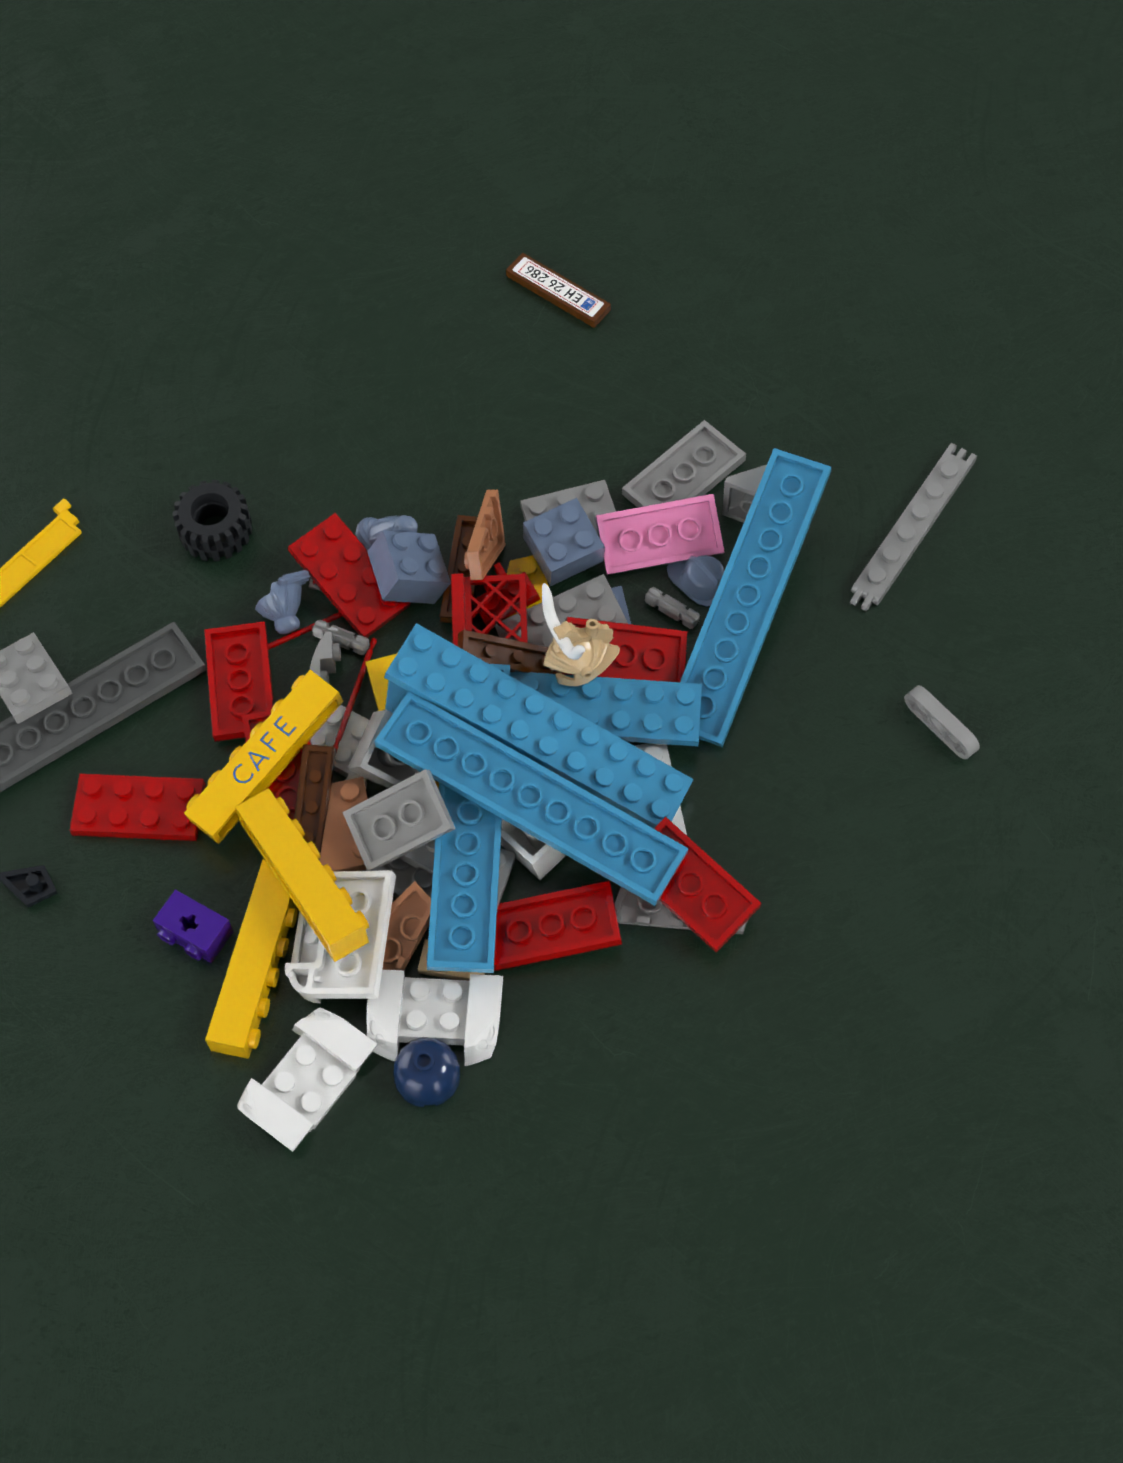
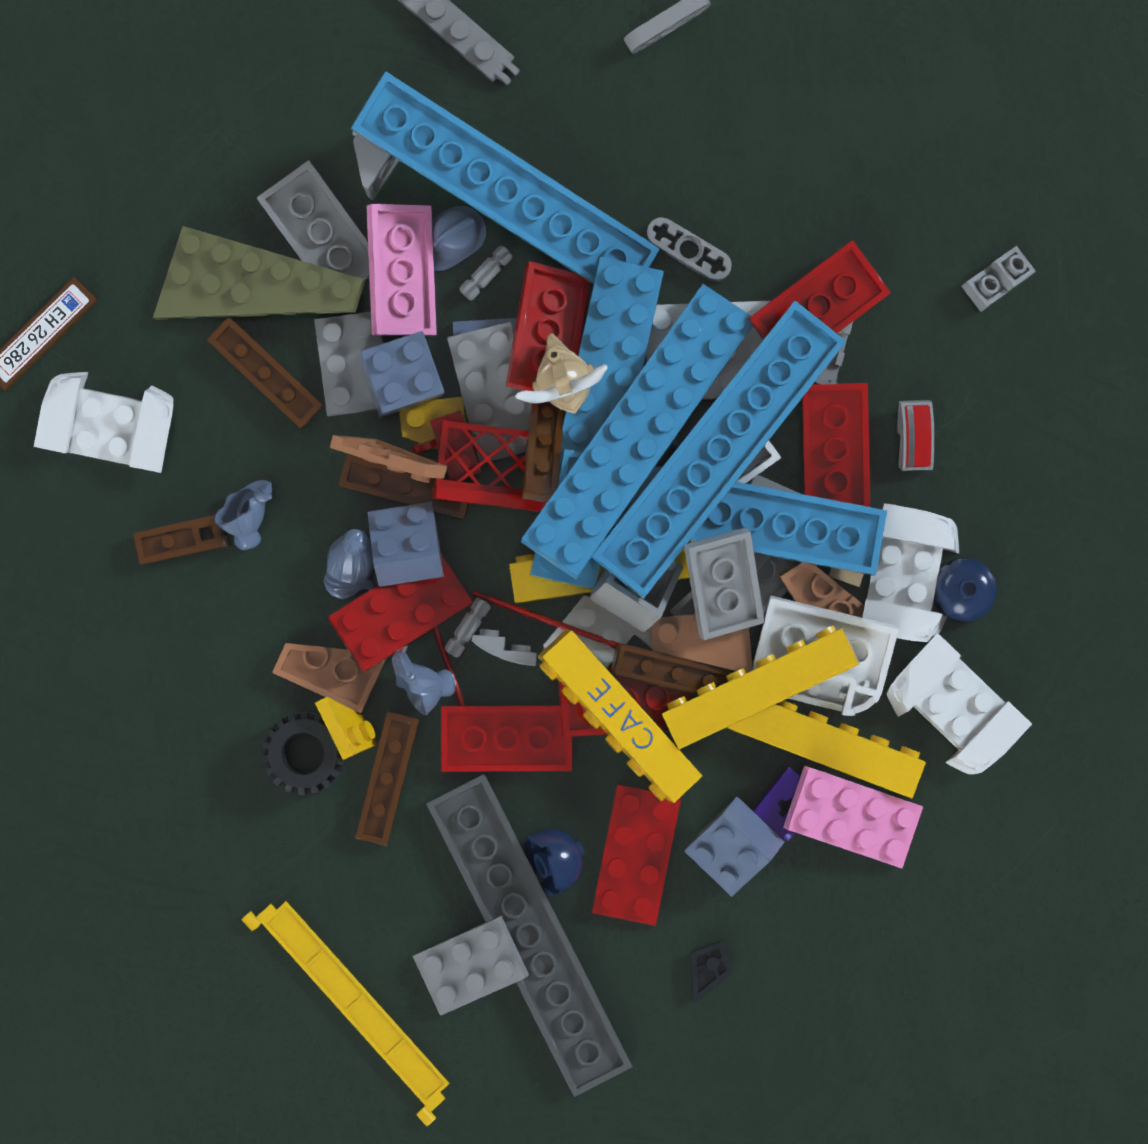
camera: 80 degrees left, 25 degrees up
none -> white piece [34,372,173,473]
none -> reddish brown plate [133,515,230,565]
none -> olive wing [153,226,366,320]
none -> reddish brown plate [207,317,324,429]
none -> sand blue hair [214,480,272,550]
none -> nougat wing [272,643,387,713]
none -> yellow wing [315,697,377,760]
none -> reddish brown plate [355,711,420,846]
none -> dark blue cylinder [524,828,585,897]
none -> light grey beam [647,217,732,282]
none -> sand blue brick [684,797,784,897]
none -> bright pink plate [783,765,923,868]
none -> slope [897,400,934,471]
none -> light grey slope [961,246,1036,312]

